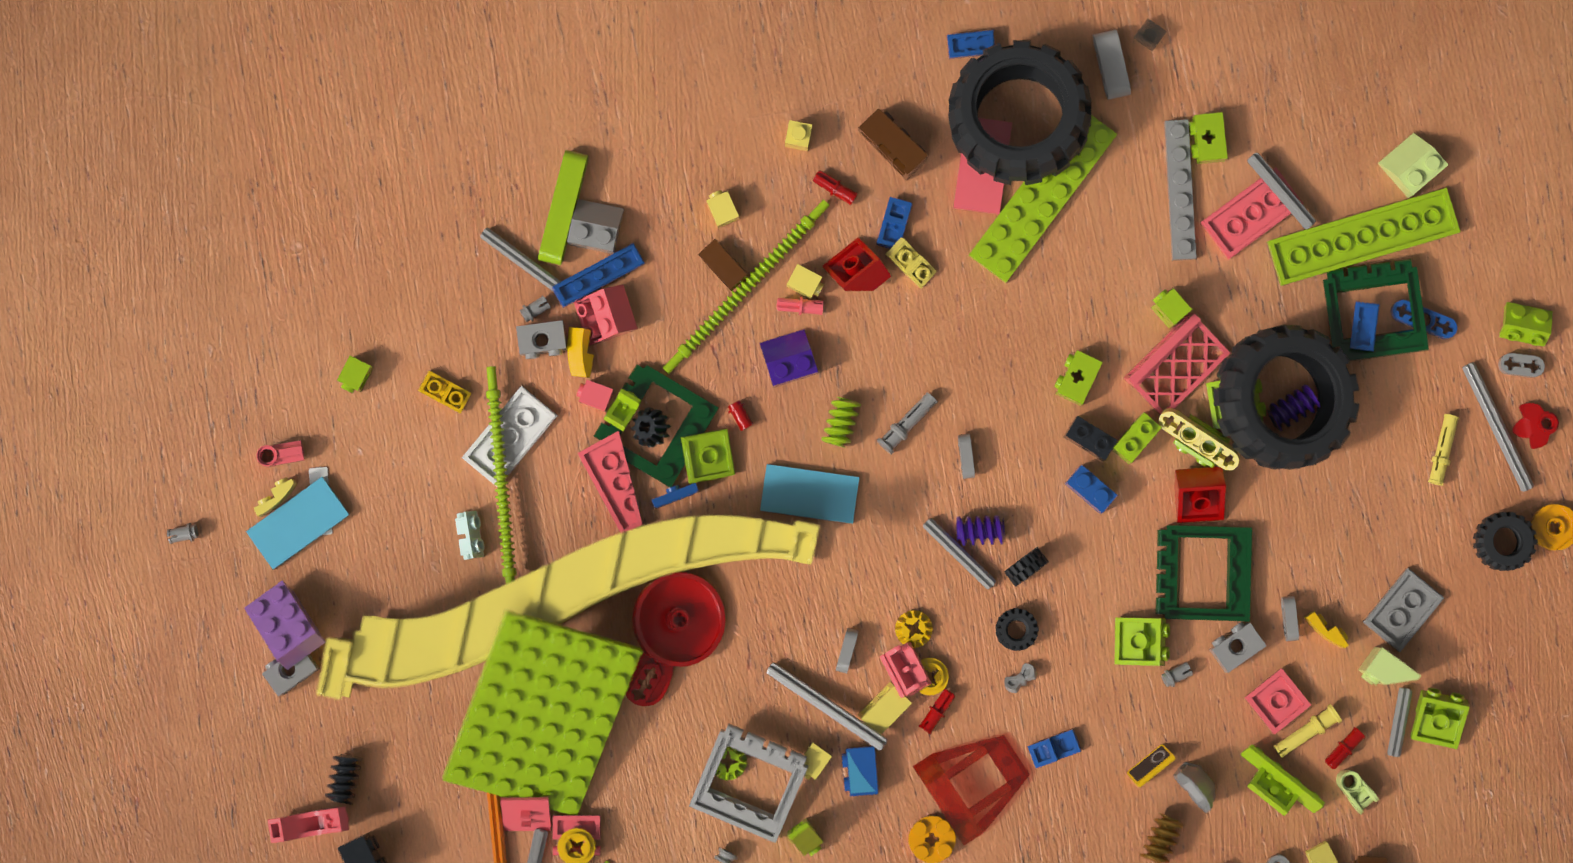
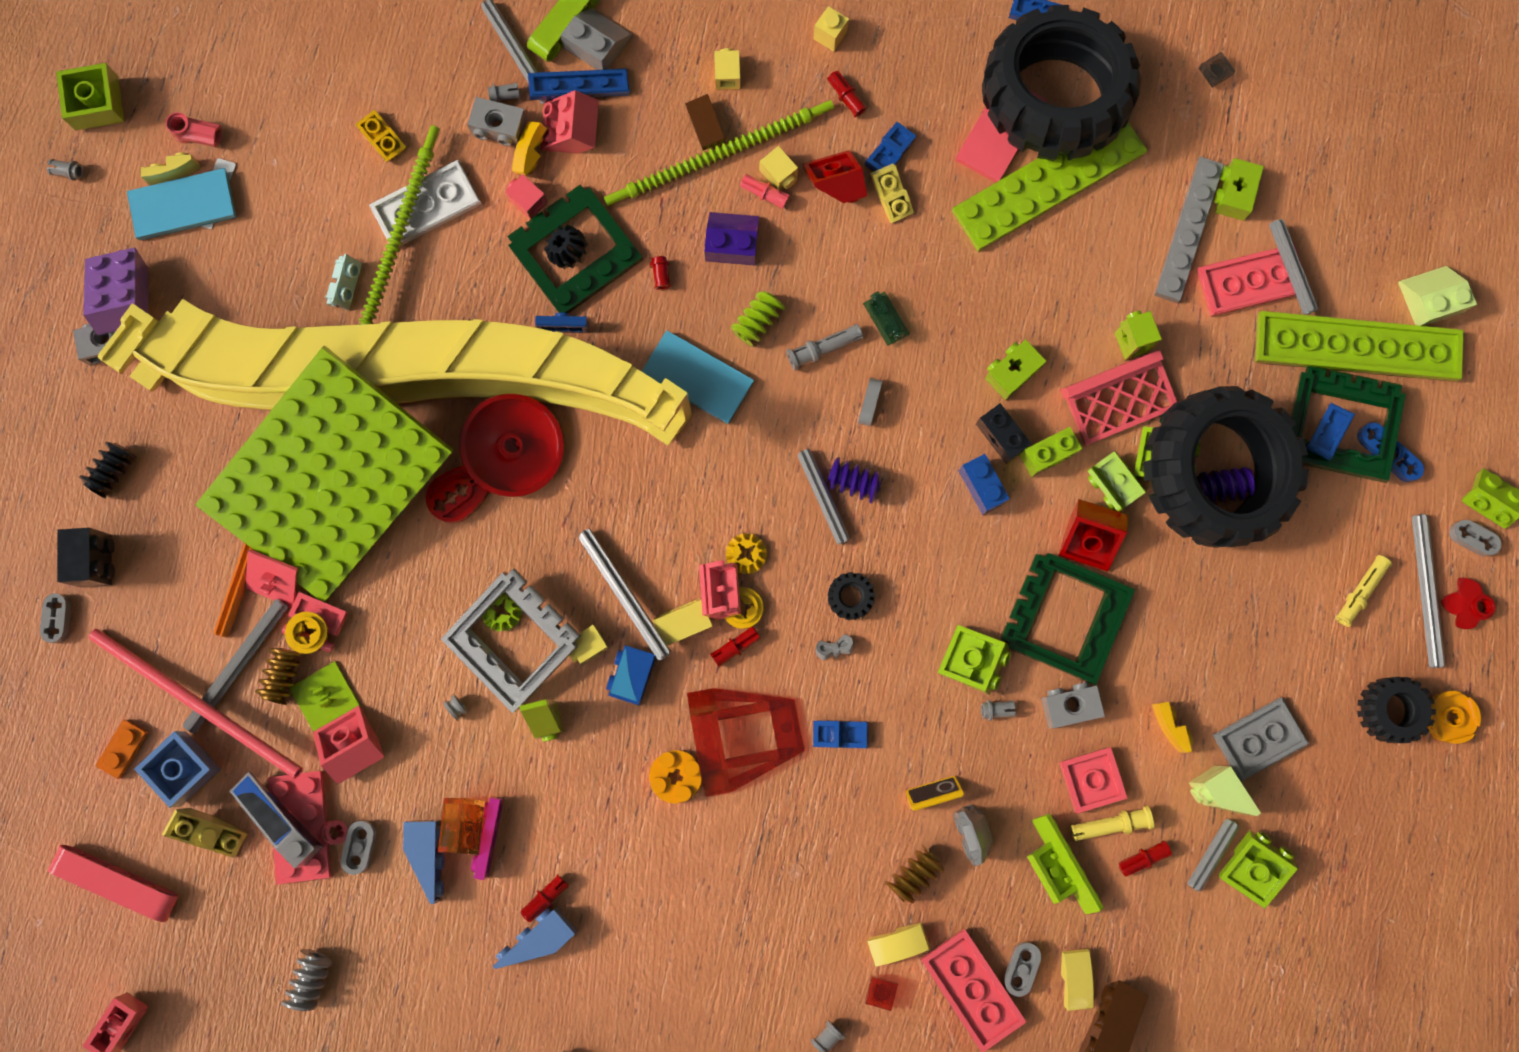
camera: 20 degrees right, 5 degrees down
coral arch [267,807,349,843] -> none
lime brick [337,356,373,393] -> none
coral wing [577,431,643,533] -> none
lime bracket [604,389,641,431] -> none
lime plate [681,429,735,484] -> none
light grey beam [835,628,859,674] -> none
reddish brown wedge [858,108,928,180] -> none
black tyre [1004,547,1049,587] -> none
light grey beam [1093,29,1131,100] -> none
light yellow beam [1159,408,1240,470] -> none
light grey beam [1281,596,1299,641] -> none
yellowish green piece [1336,769,1379,815] -> none
none -> lime brick [56,63,125,131]
none -> clear green hinge [863,291,910,346]

